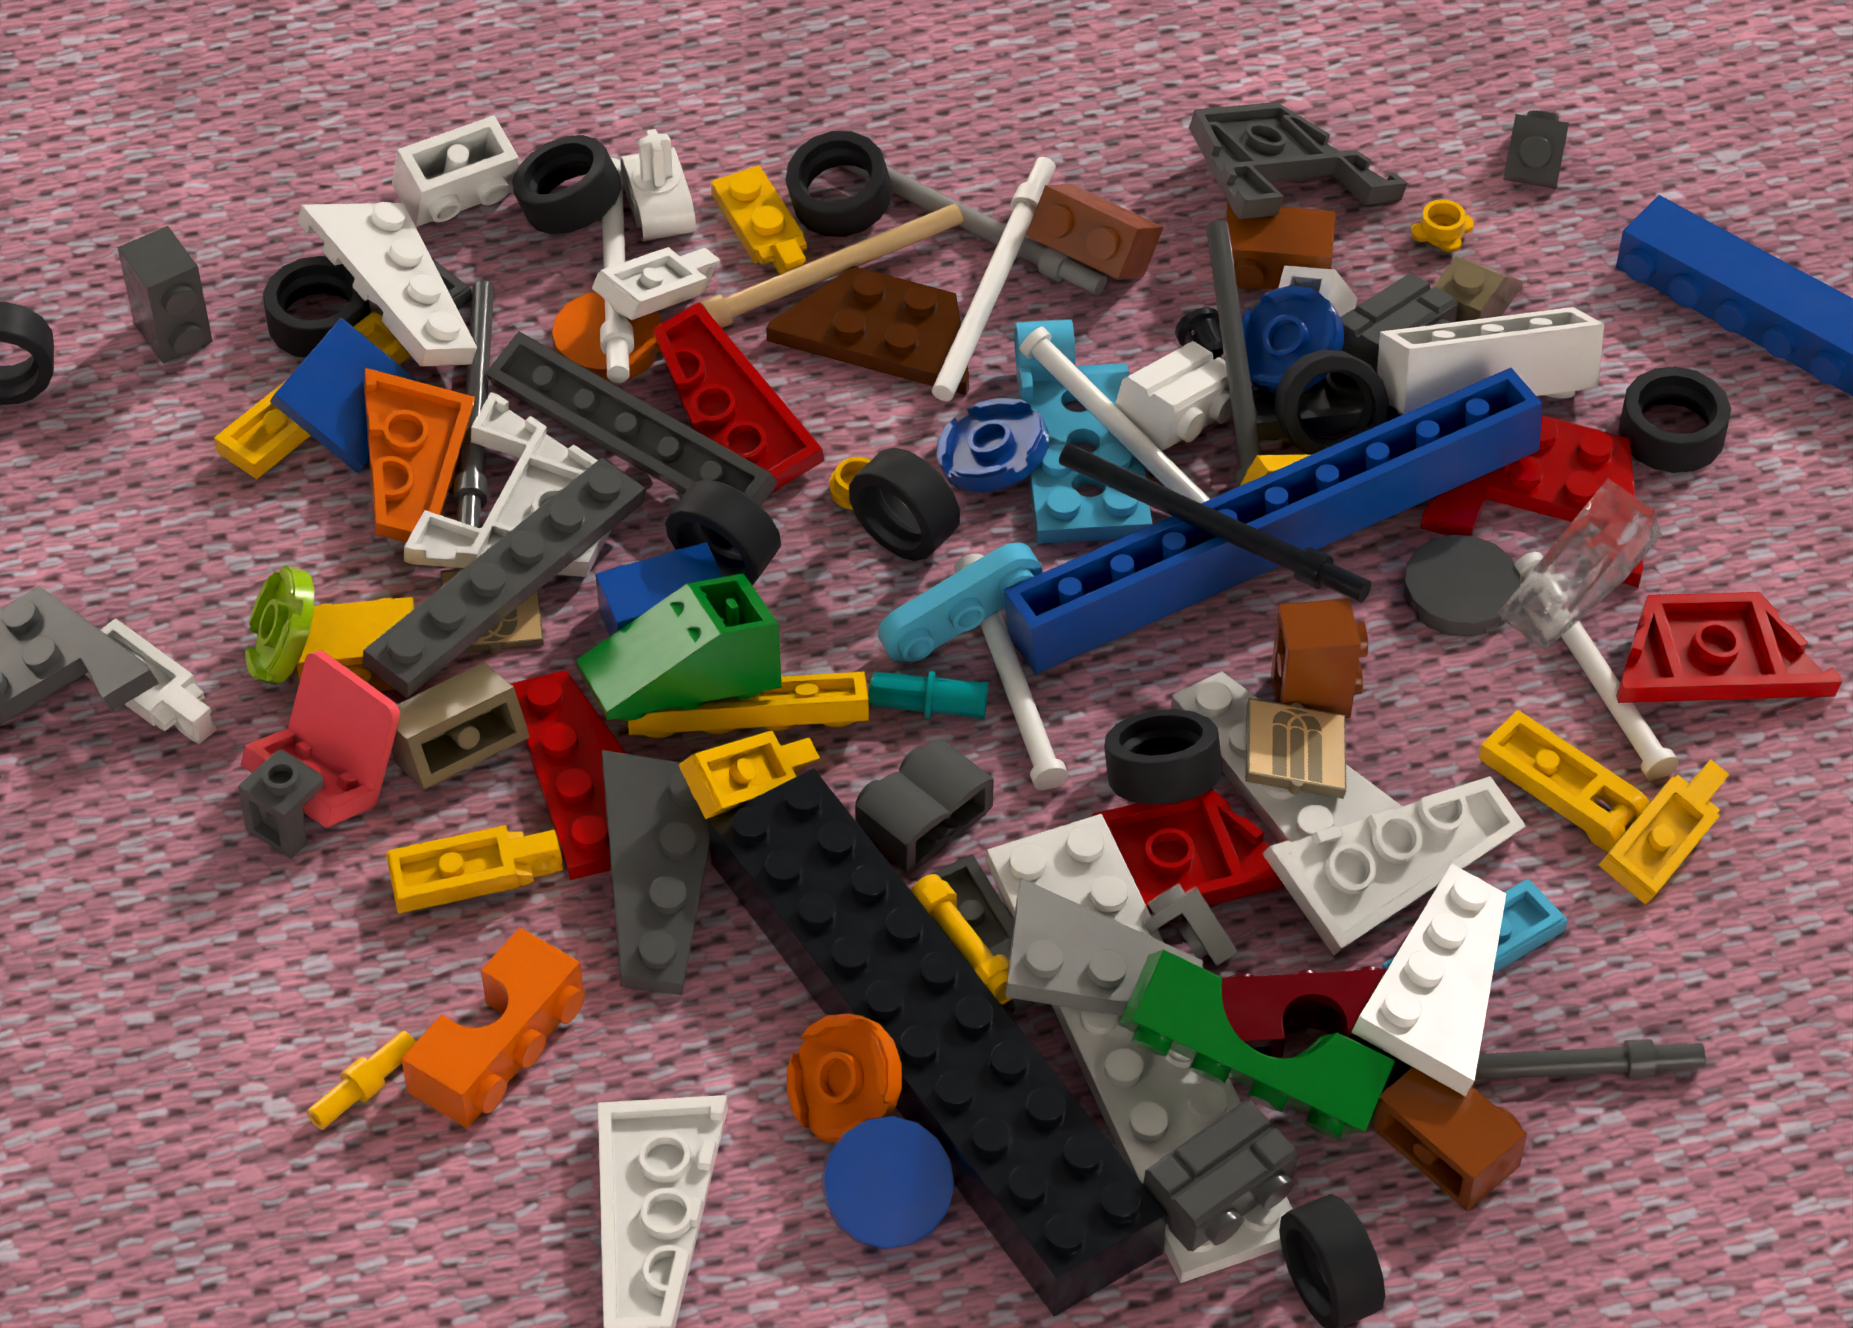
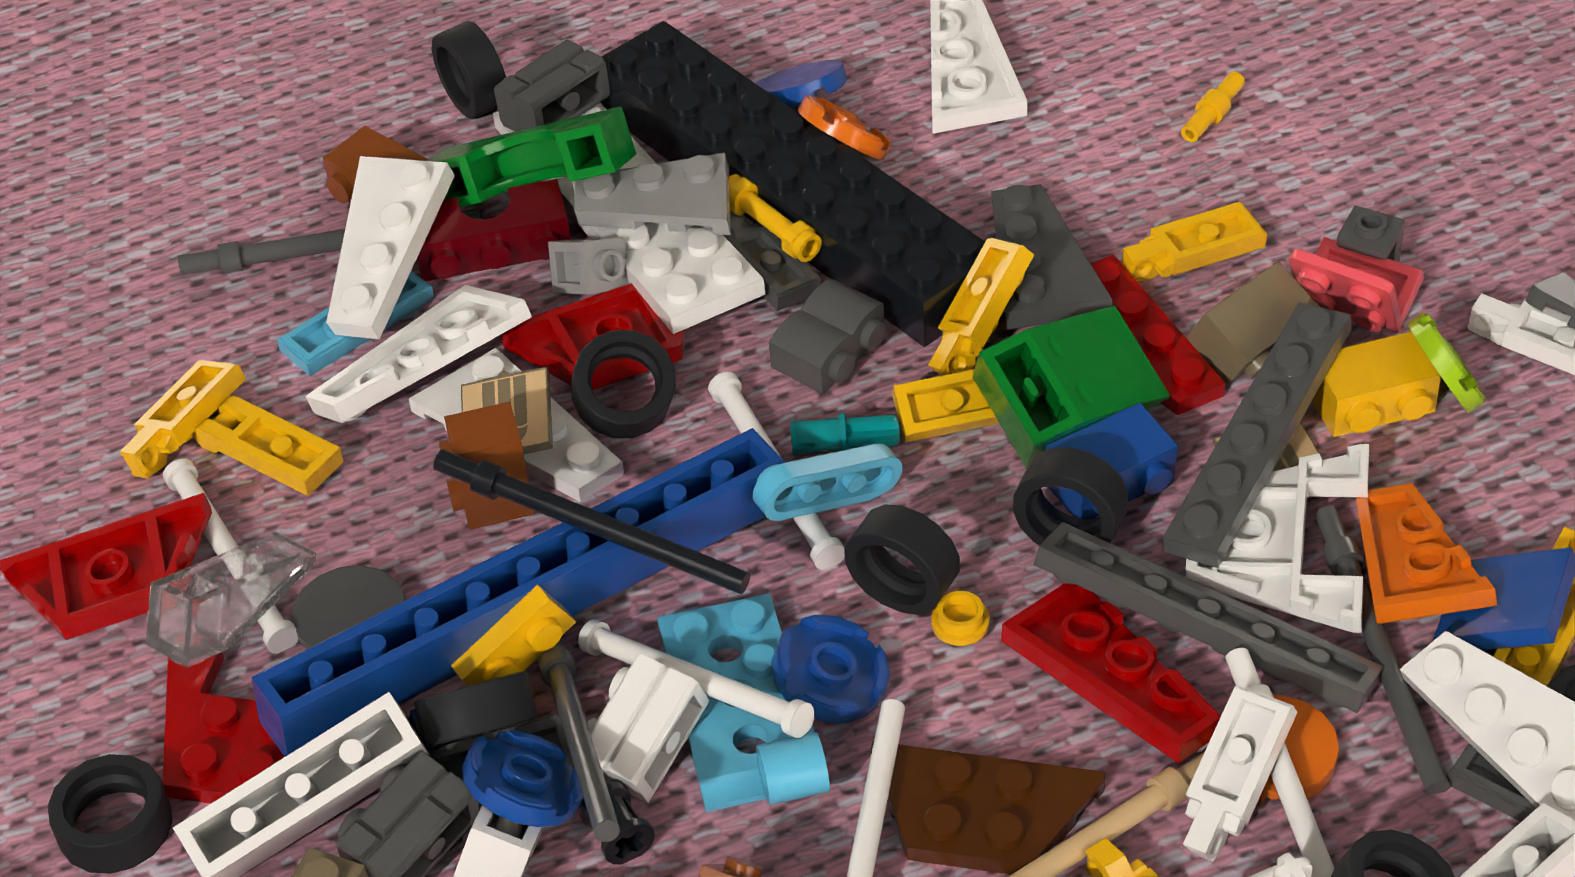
camera: 175 degrees right, 5 degrees down
orange arch [401,927,585,1129] -> none

